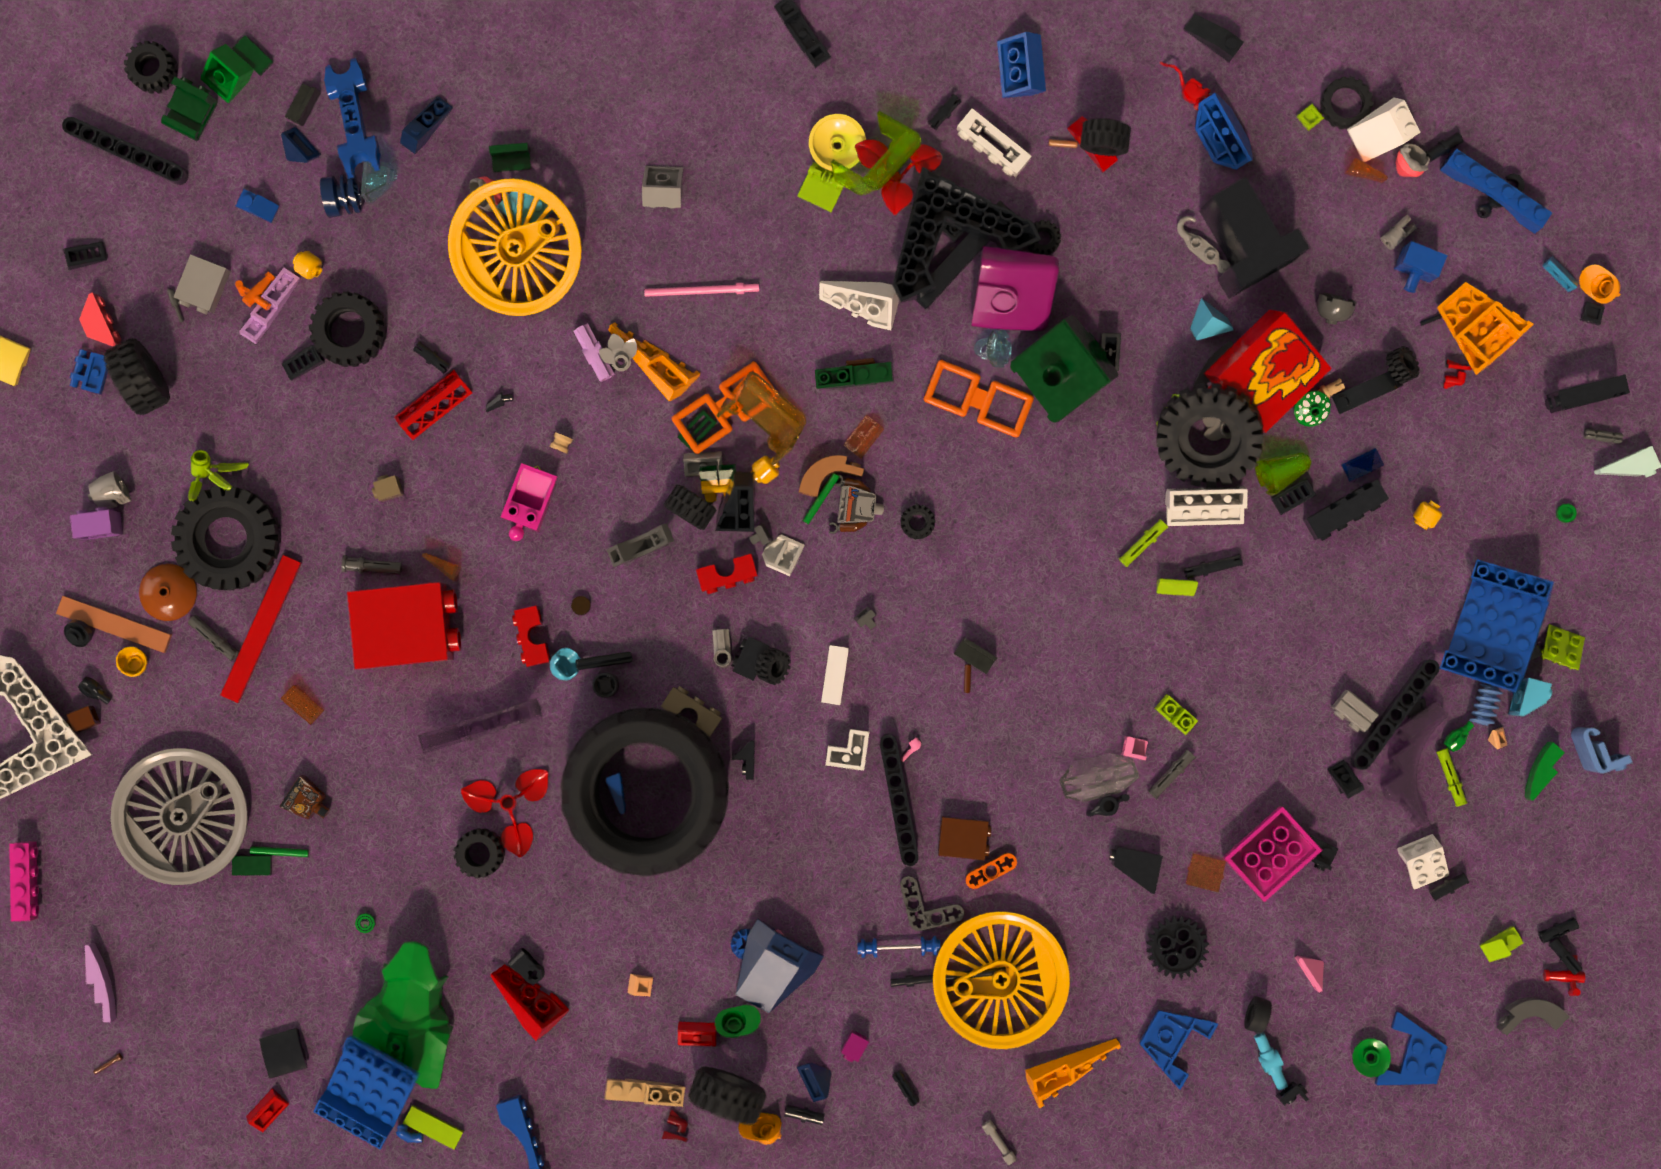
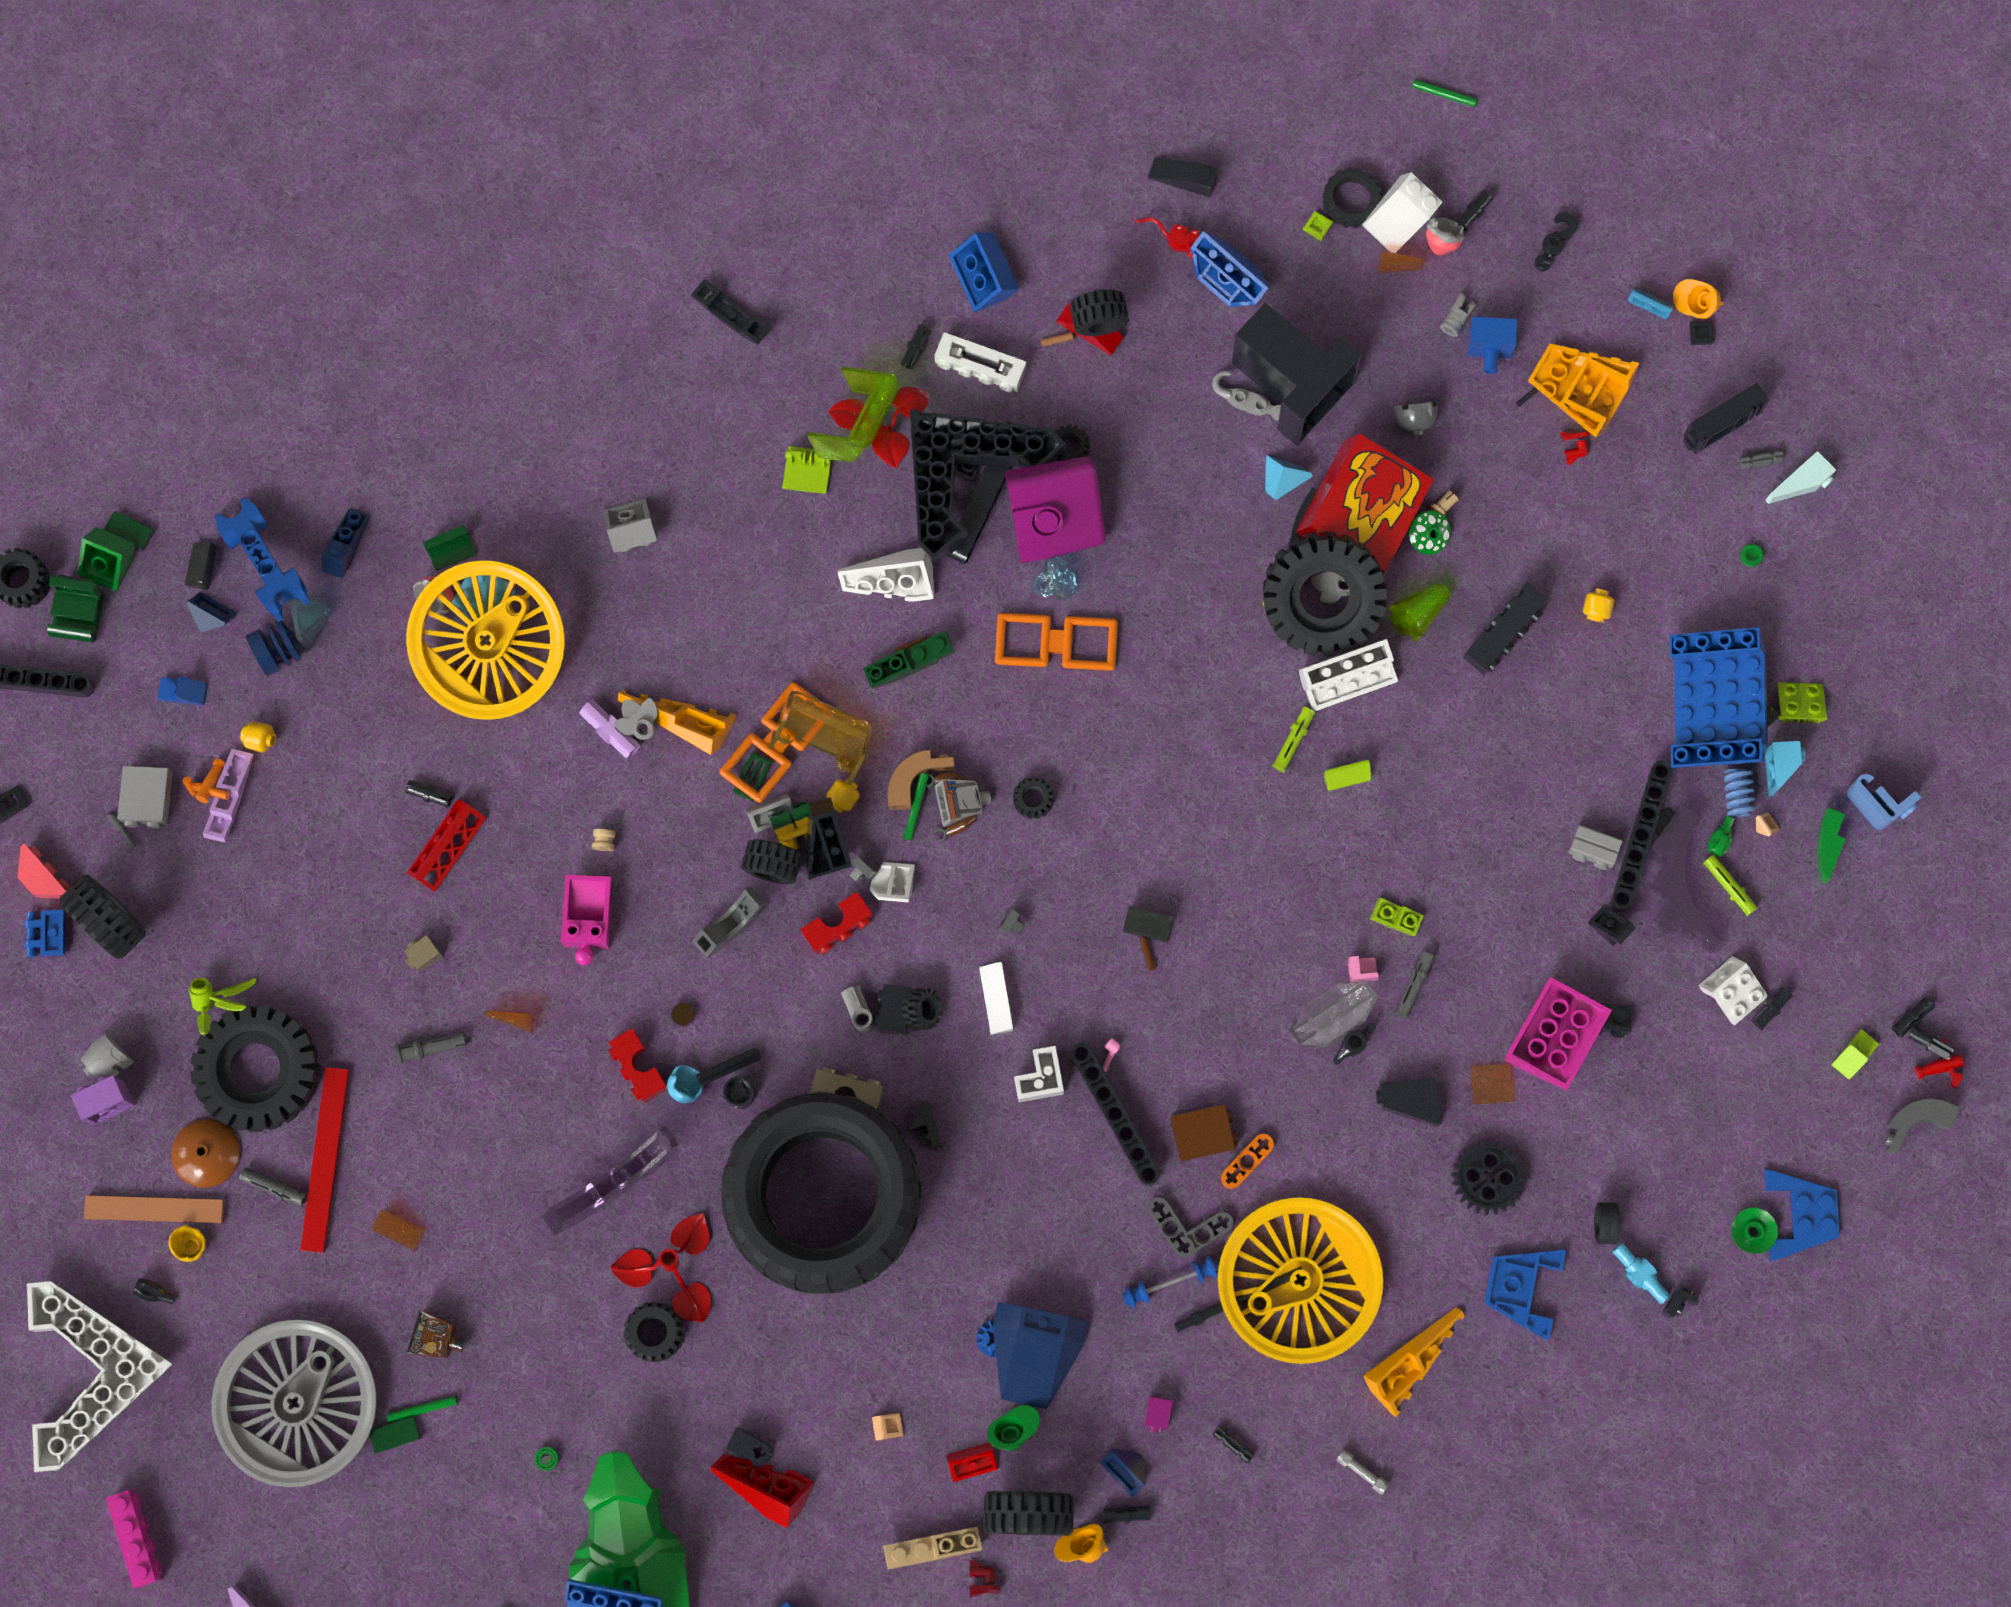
camera: 10 degrees left, 10 degrees down
black plate [64,619,93,647] -> none
reddish brown brick [67,706,101,733] -> none
black slope [282,345,325,381] -> none
black tyre [309,291,387,367] -> none
red brick [347,582,462,669] -> none
black bar [486,392,513,412] -> none
blue slope [605,772,626,814] -> none
bright pink bar [645,283,759,297] -> none
light yellow dish [809,114,866,172] -> none
clear orange slope [843,415,884,459] -> none
dark green piece [1010,315,1118,423] -> none
black slope [1099,332,1121,371] -> none
black pin [1184,554,1243,579] -> none
black slope [1271,479,1316,515] -> none
bright pink slope [1294,955,1324,992] -> none
black arch [1332,371,1403,414] -> none
clear blue slope [1341,448,1384,482] -> none
black tyre [1386,346,1420,384] -> none
blue arch [1440,148,1552,234] -> none
none -> green bar [1412,79,1477,107]

